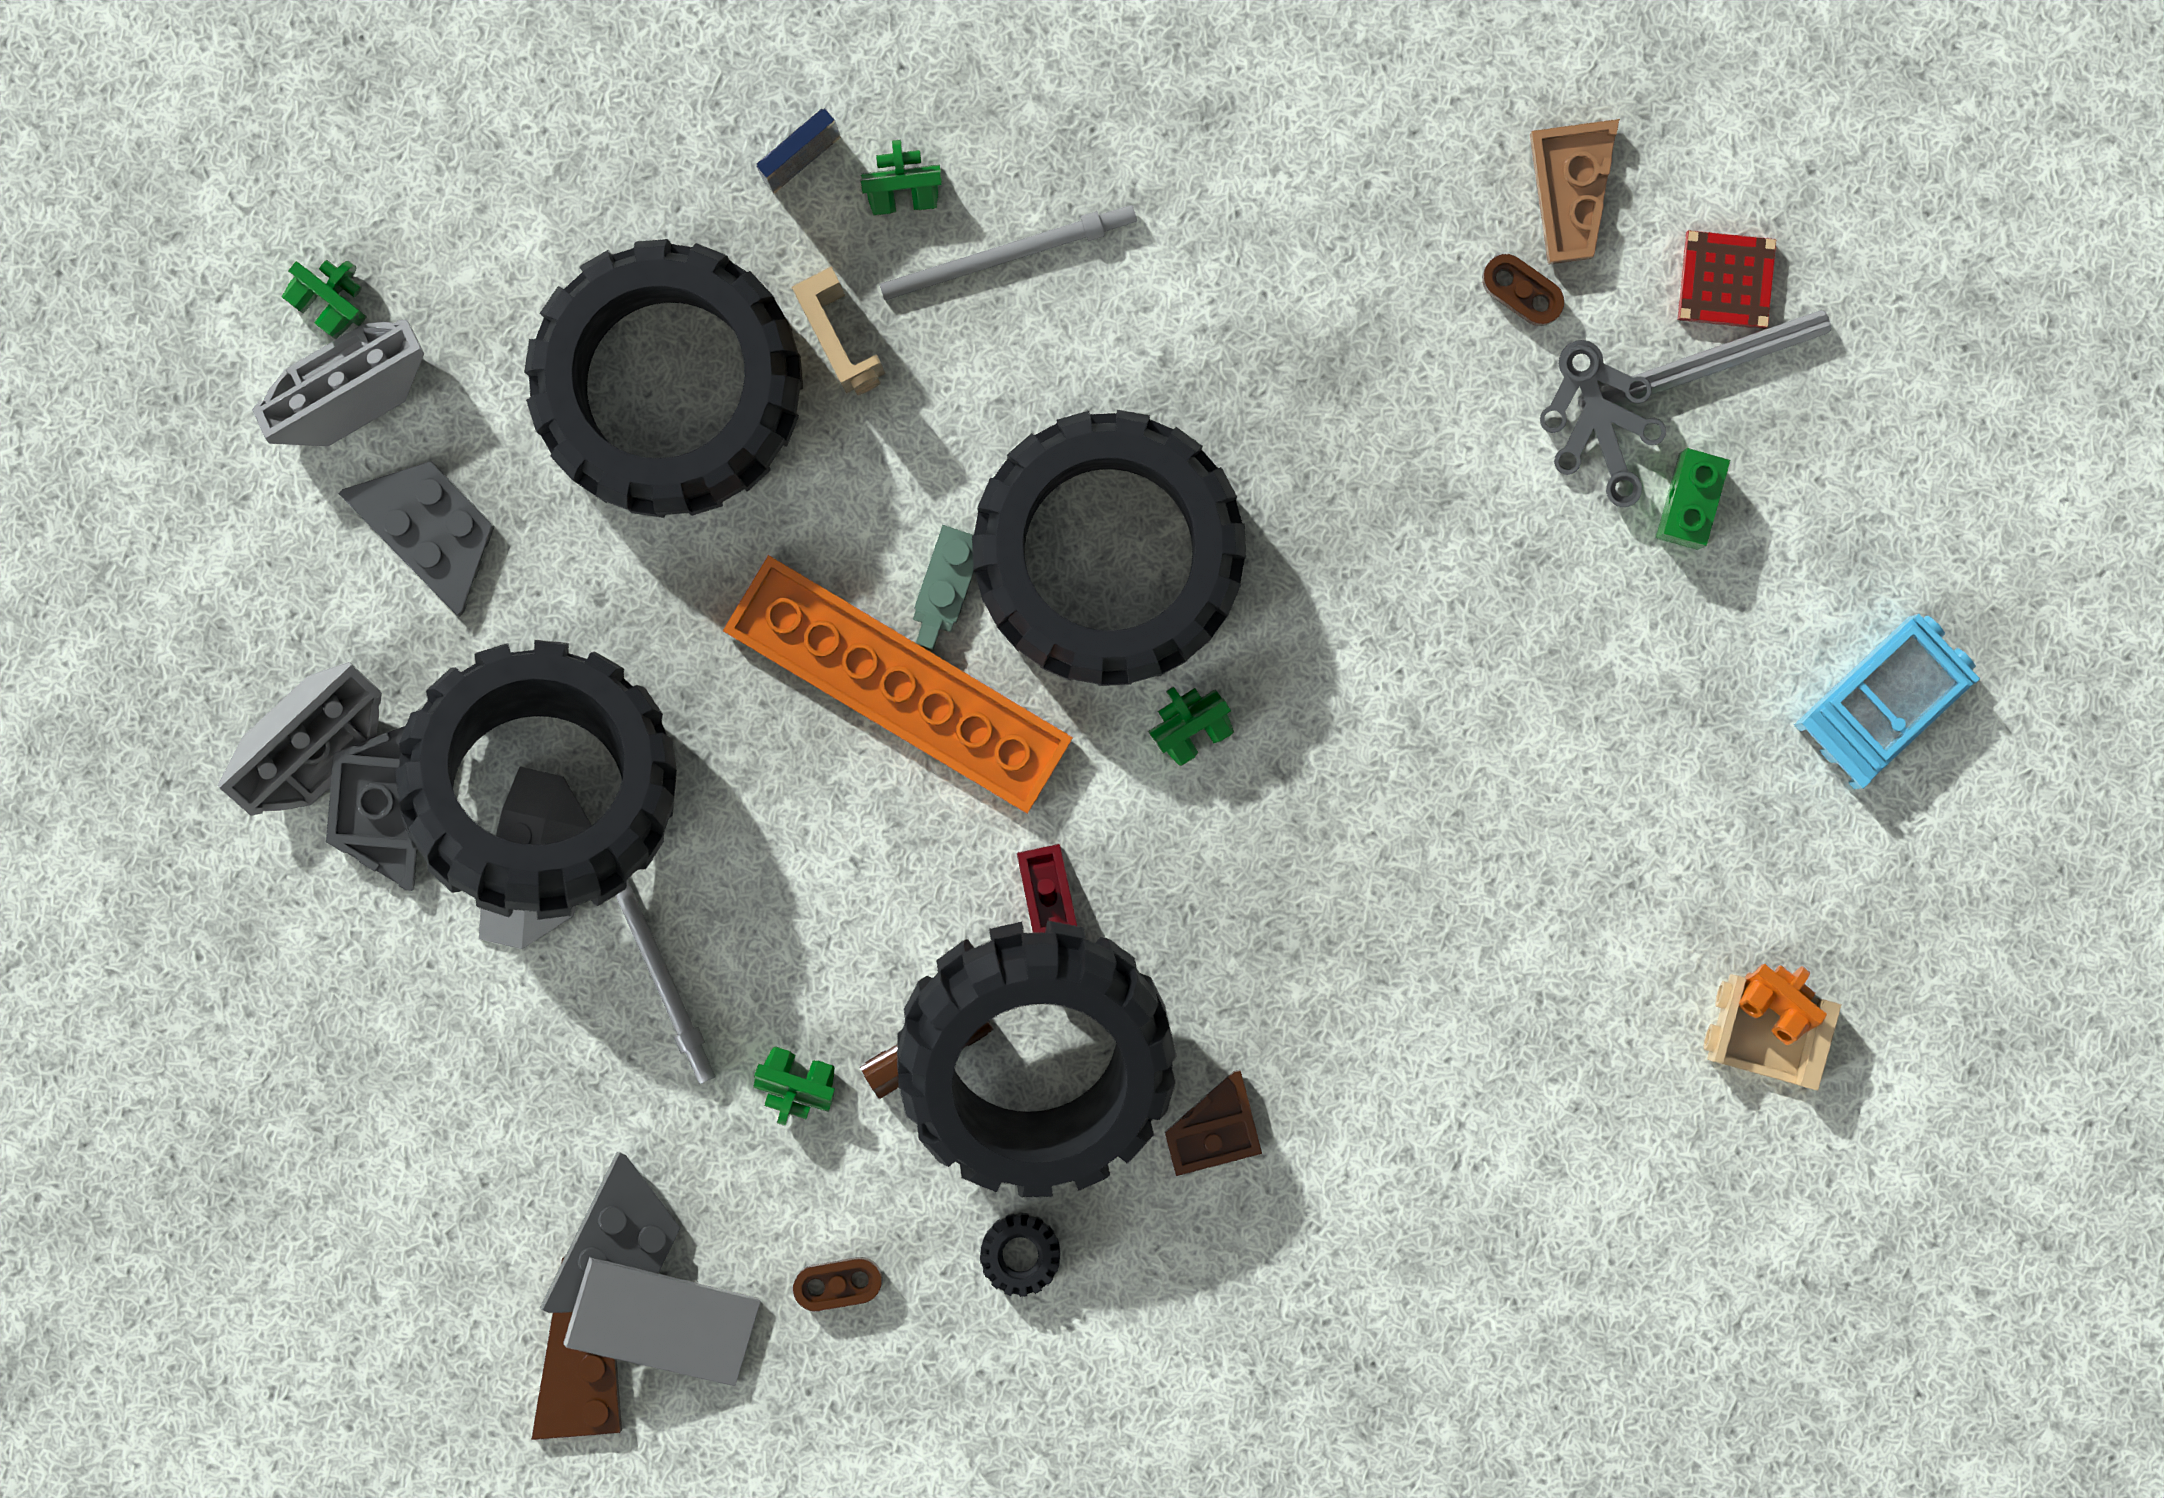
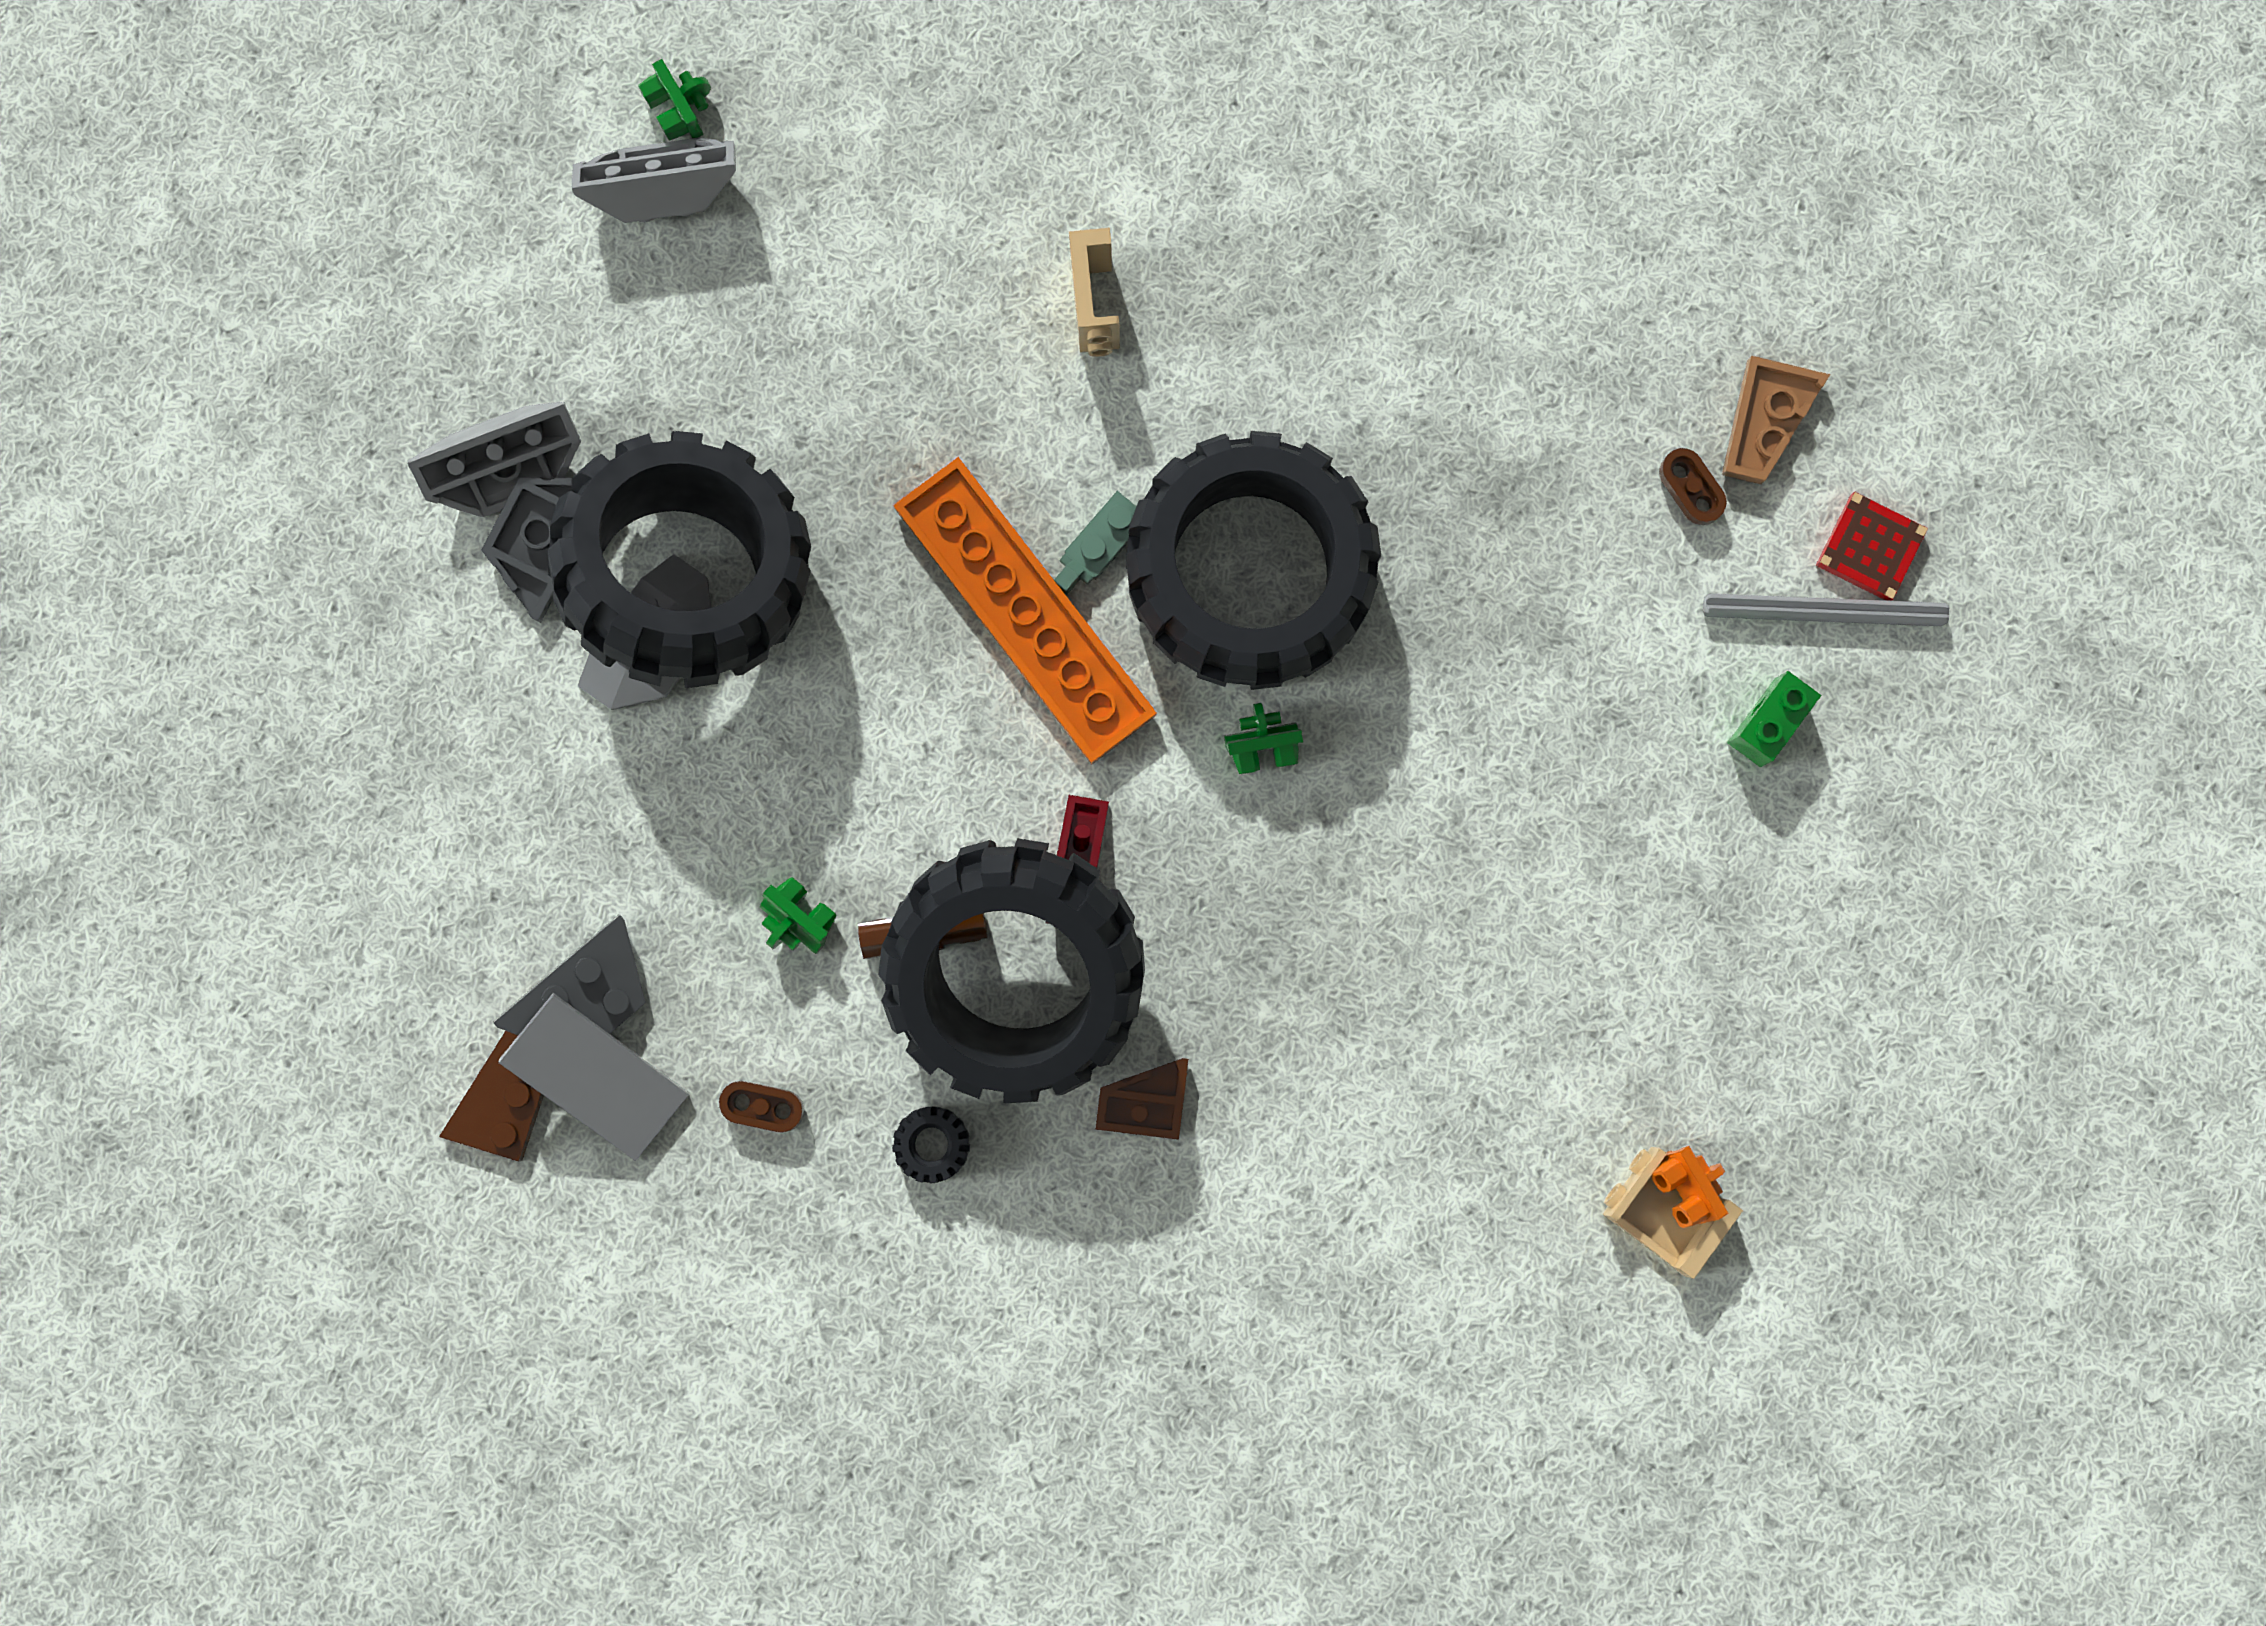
camera: 20 degrees right, 5 degrees down
dark grey wing [338,461,494,617] -> none
black tyre [524,239,803,518] -> none
light grey bar [615,879,716,1084] -> none
dark blue tile [756,108,841,194] -> none
green hips [860,139,942,215] -> none
light grey bar [879,205,1137,301] -> none
dark grey plant [1540,340,1666,507] -> none
medium azure door [1794,614,1980,789] -> none

